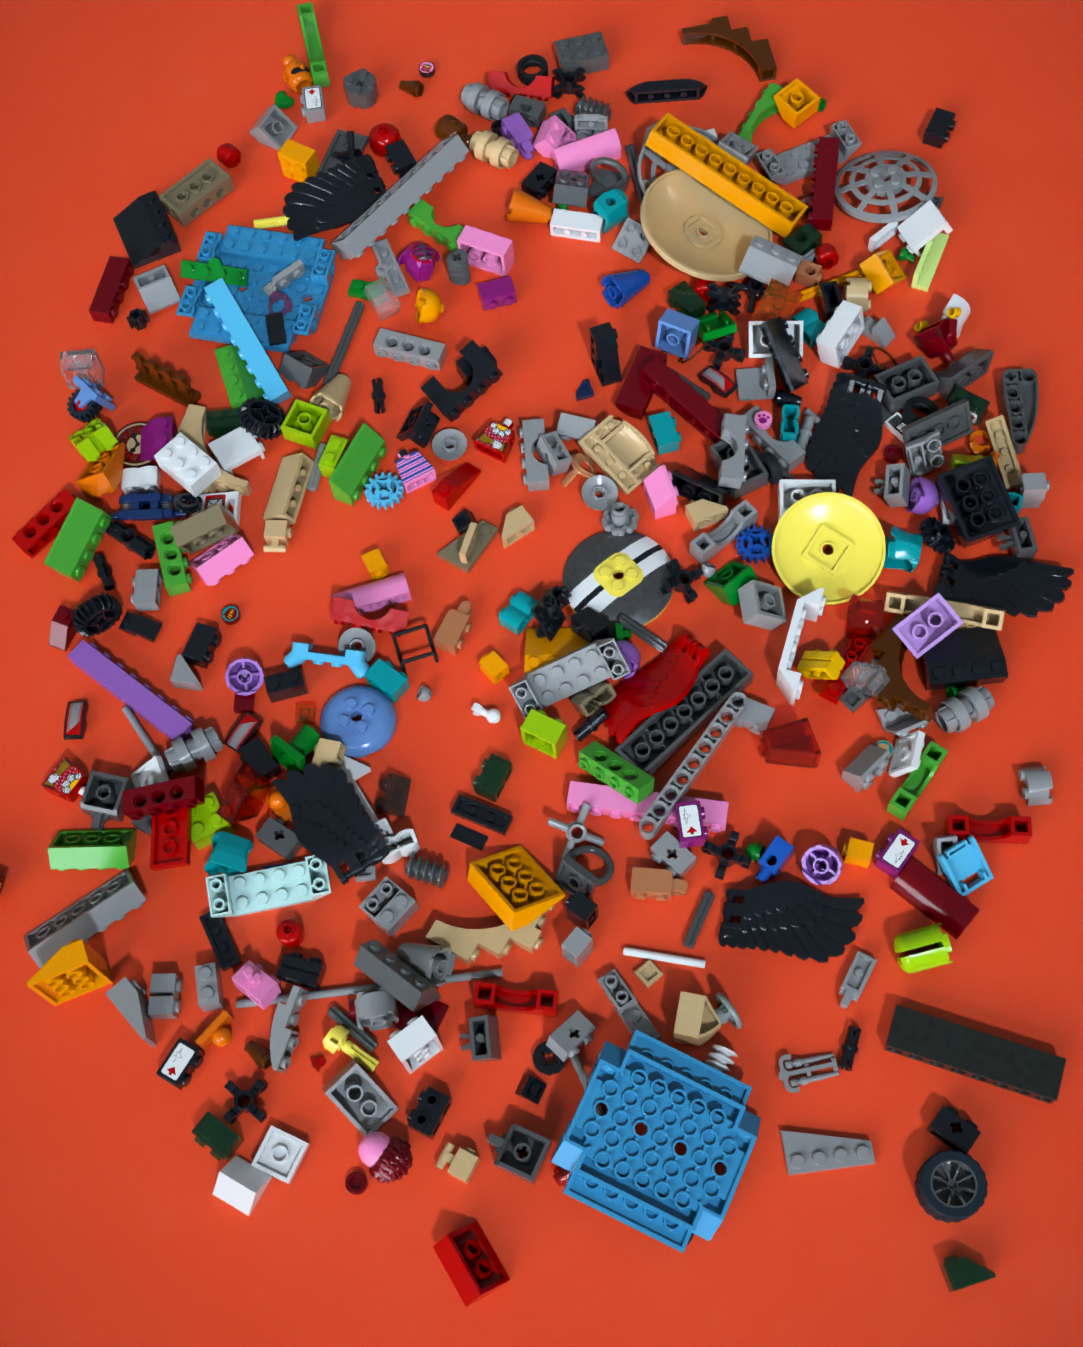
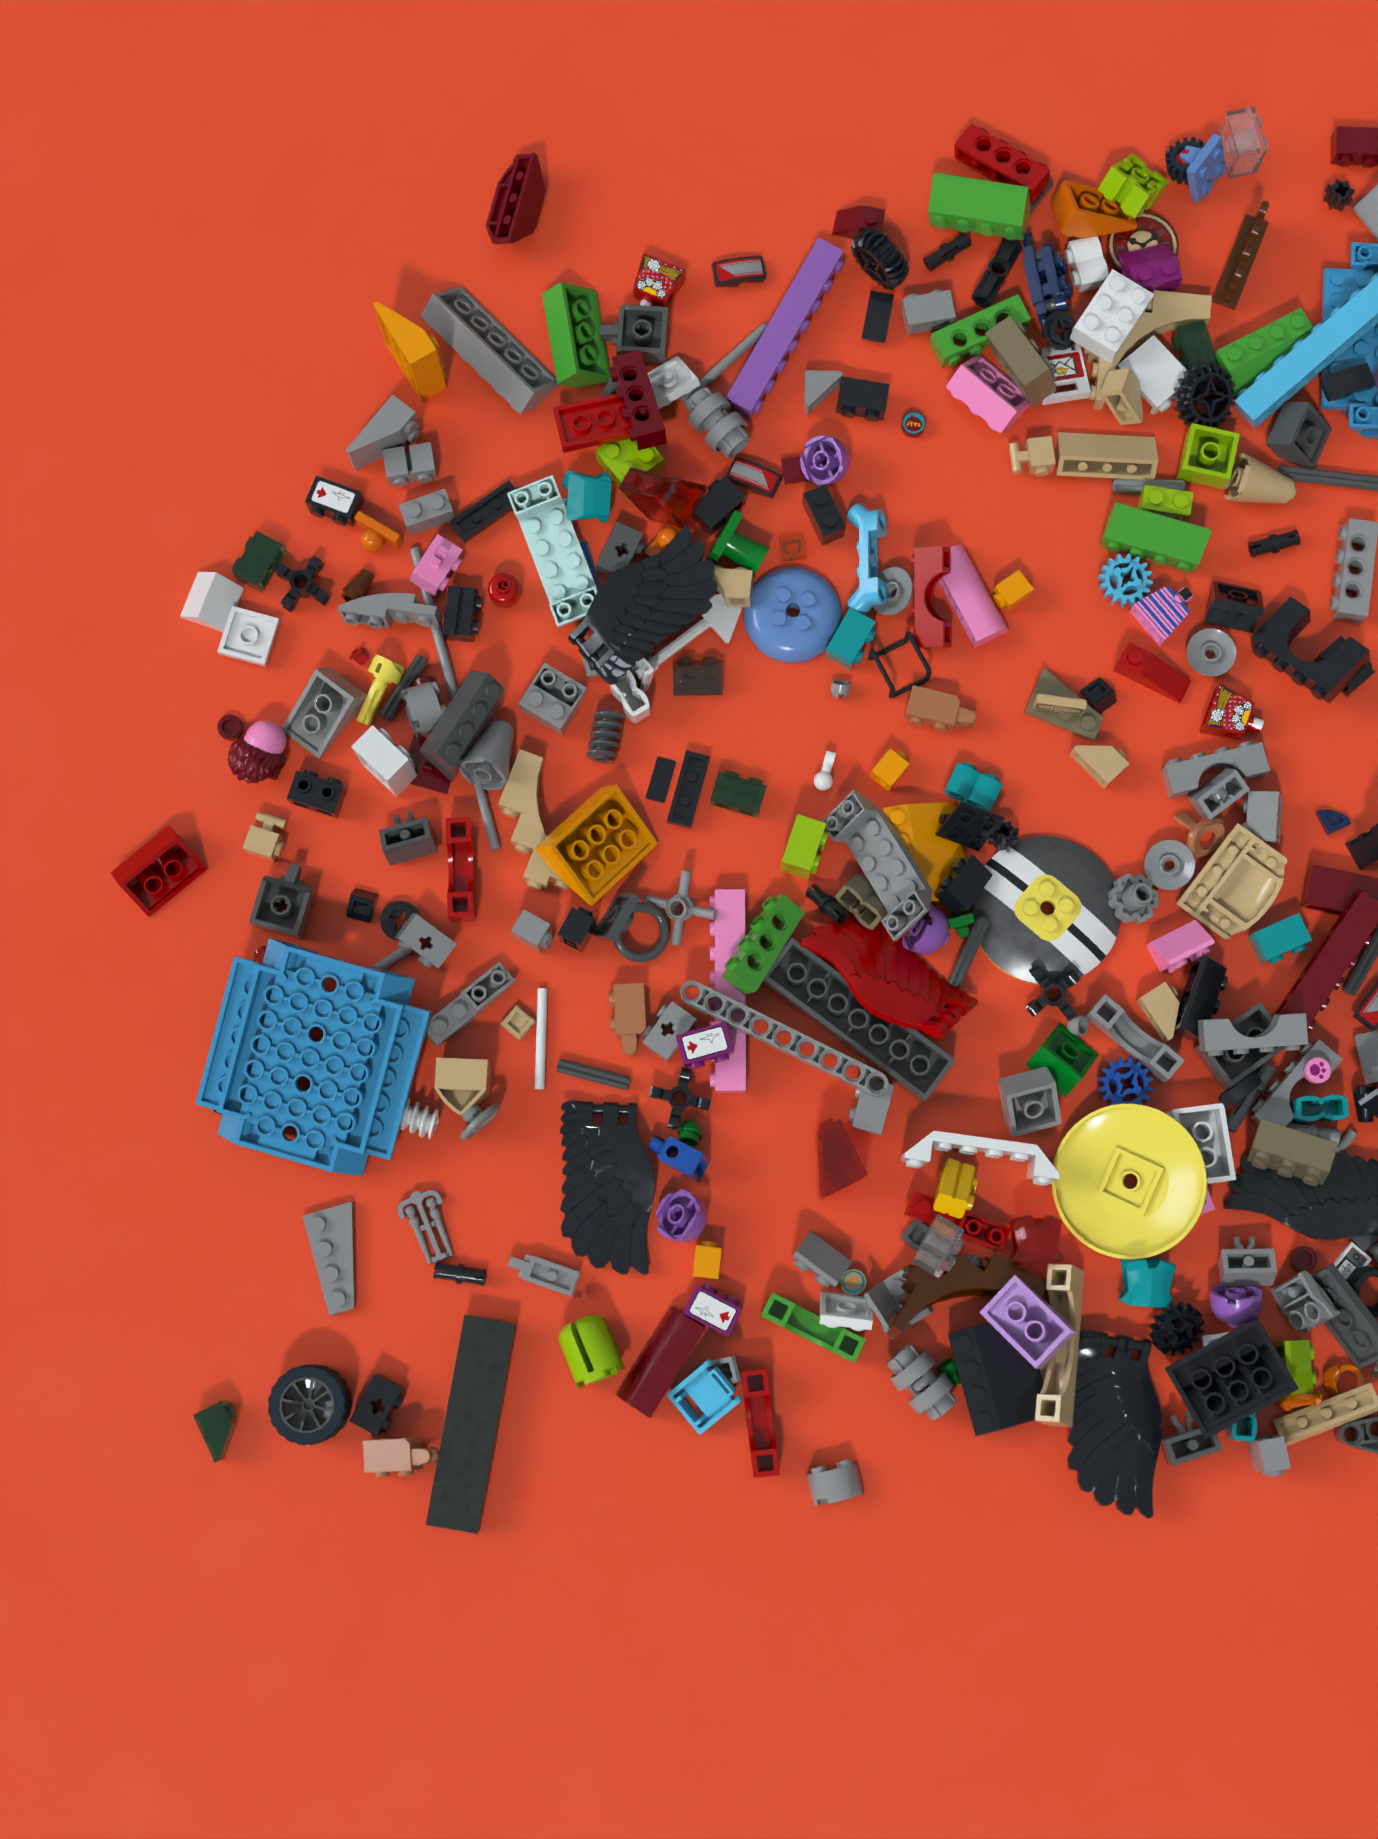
camera: 75 degrees right, 15 degrees up
none -> nougat hinge [363,1437,440,1477]
none -> tan slope [1100,368,1143,425]
none -> dark tan brick [1247,1119,1338,1186]

